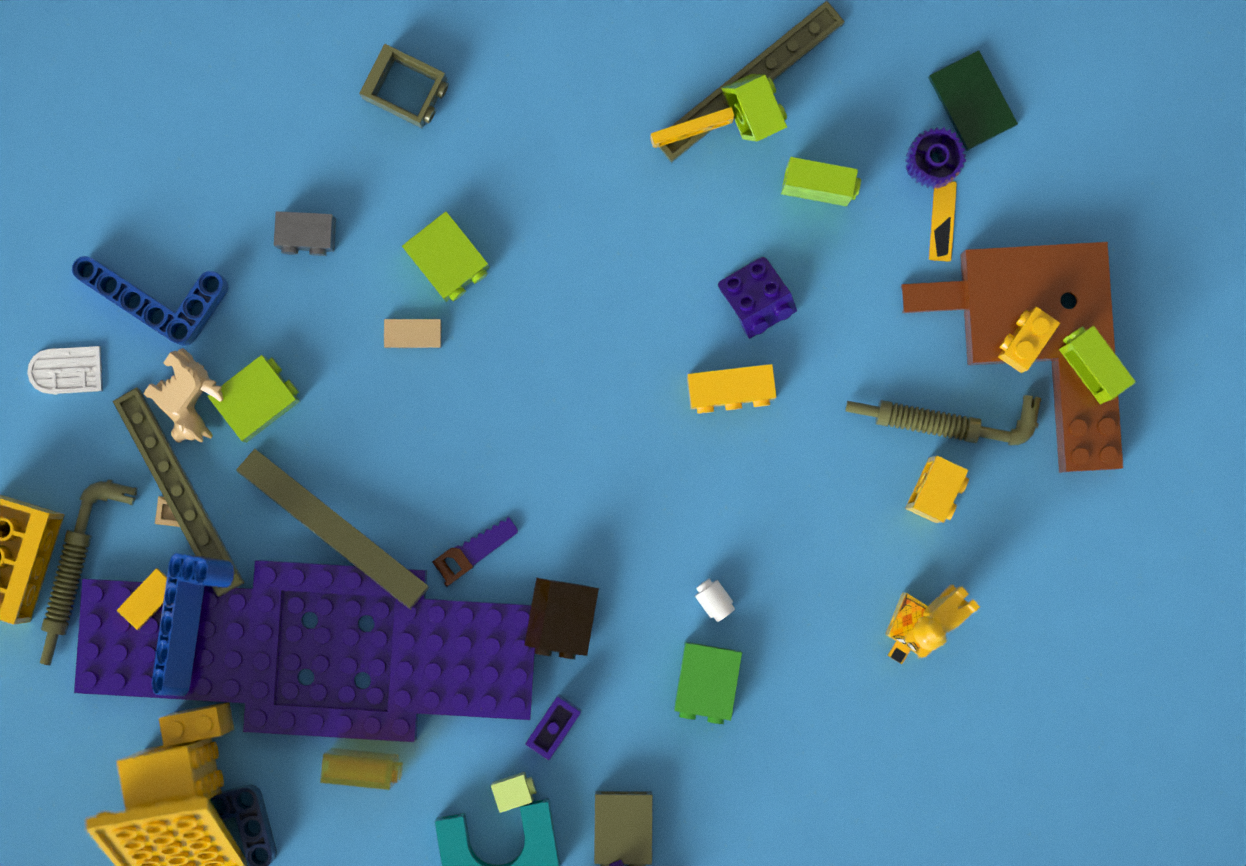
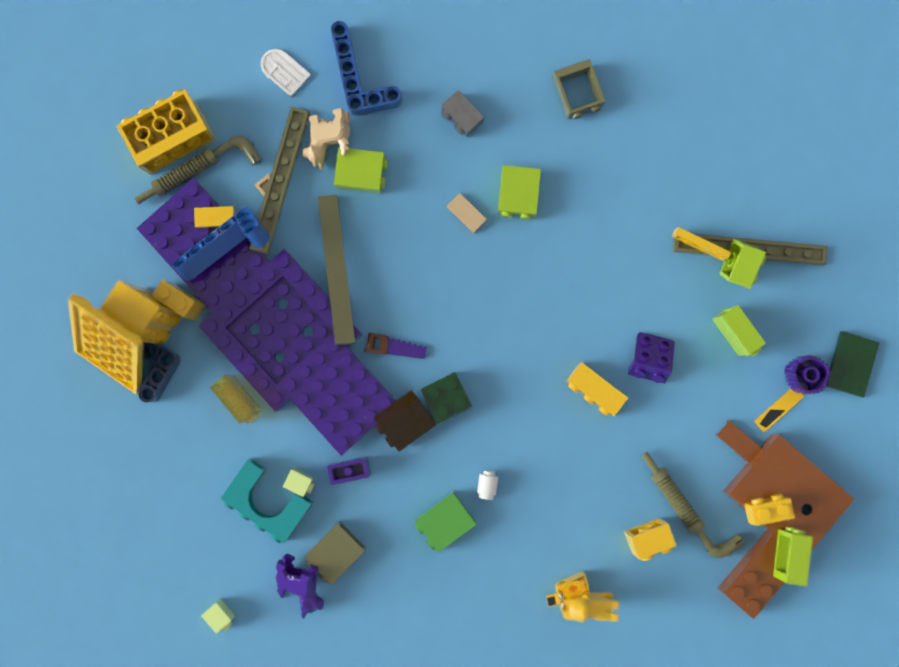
camera: 45 degrees right, 0 degrees up
none -> dark green piece [420,372,472,424]

